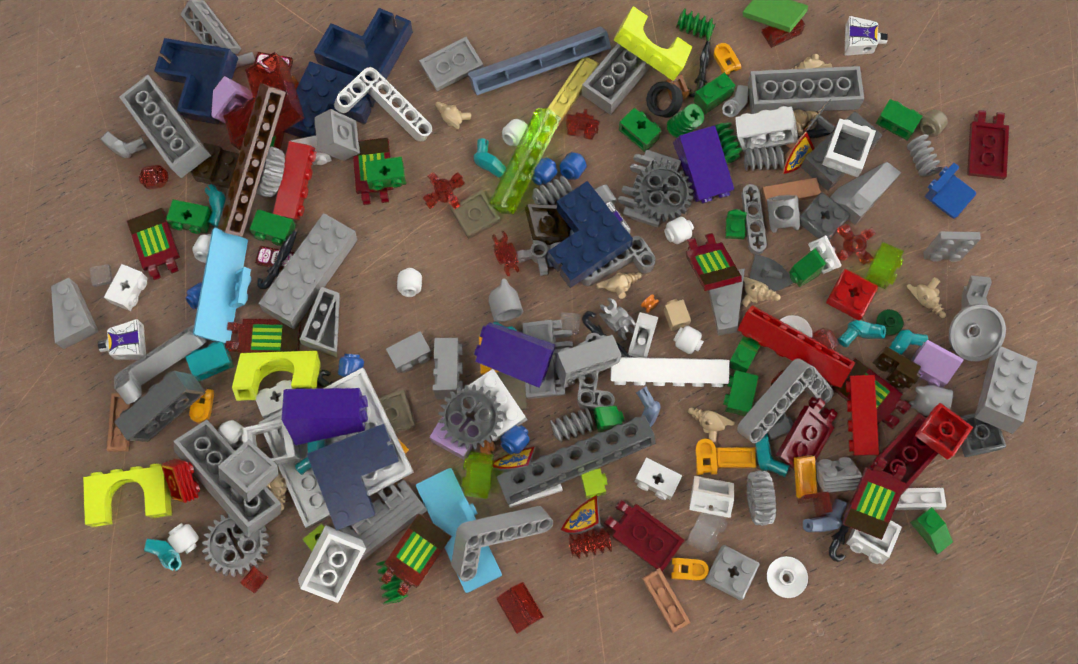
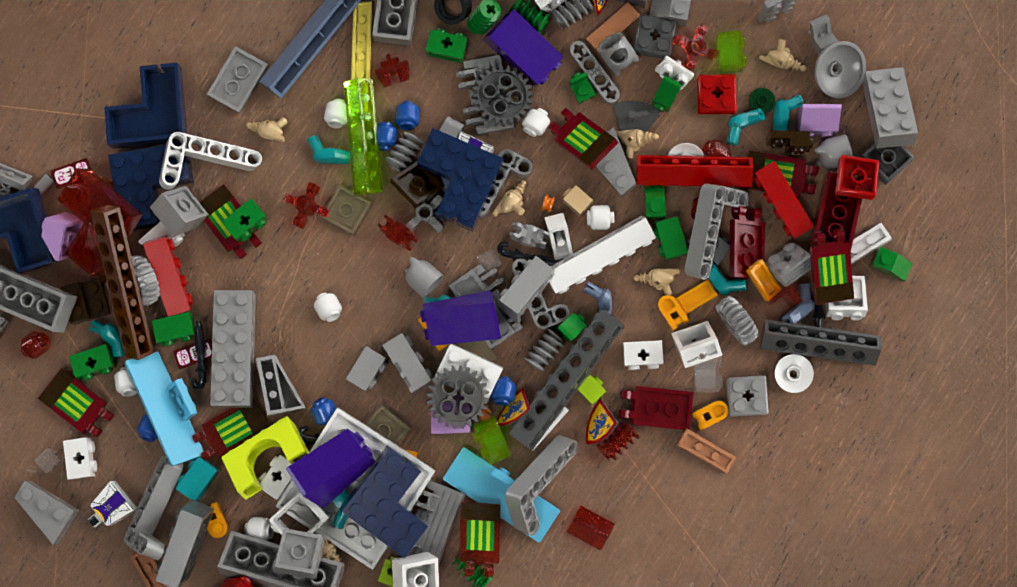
camera: 25 degrees left, 10 degrees up
none -> dark grey brick [760,319,881,366]

